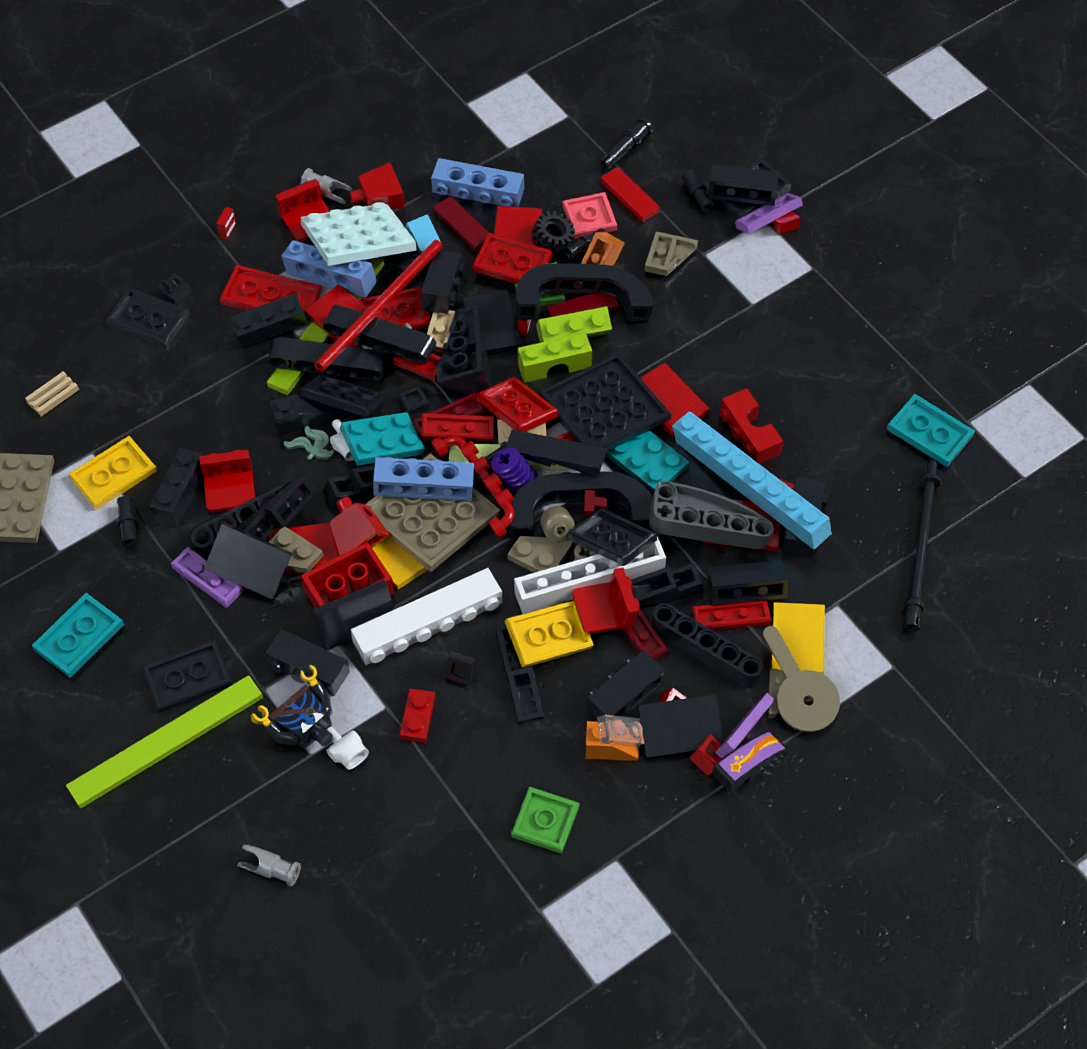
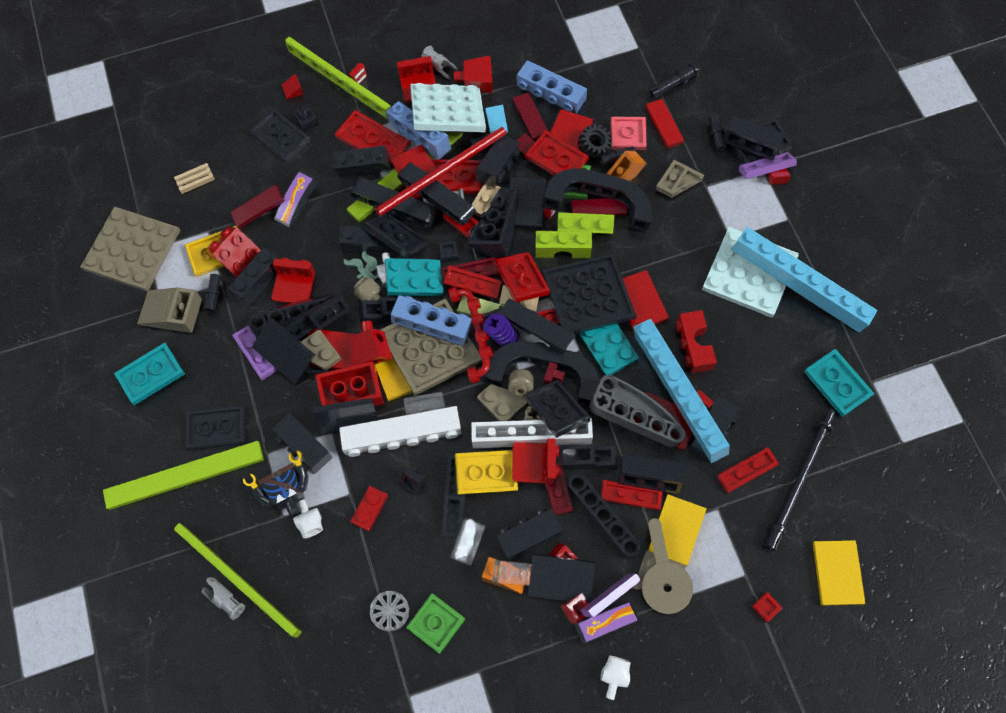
camera: 20 degrees right, 10 degrees up
none -> dark tan slope [137,287,202,333]
none -> lime tile [174,523,302,638]
none -> red bracket [205,227,261,277]
none -> dark red tile [231,185,284,228]
none -> slope [274,169,318,229]
none -> red slope [282,74,303,99]
none -> lime tile [285,37,391,119]
none -> dark tan head [354,277,382,301]
none -> light grey wheel [370,591,409,632]
none -> clear plate [404,392,445,415]
none -> clear plate [450,519,485,565]
none -> dark red tile [516,133,535,157]
none -> white piece [600,655,631,700]
none -> light aqua plate [702,227,799,318]
none -> red tile [716,447,779,494]
none -> medium azure brick [731,227,878,332]
none -> red tile [751,592,782,623]
none -> yellow tile [813,540,865,606]

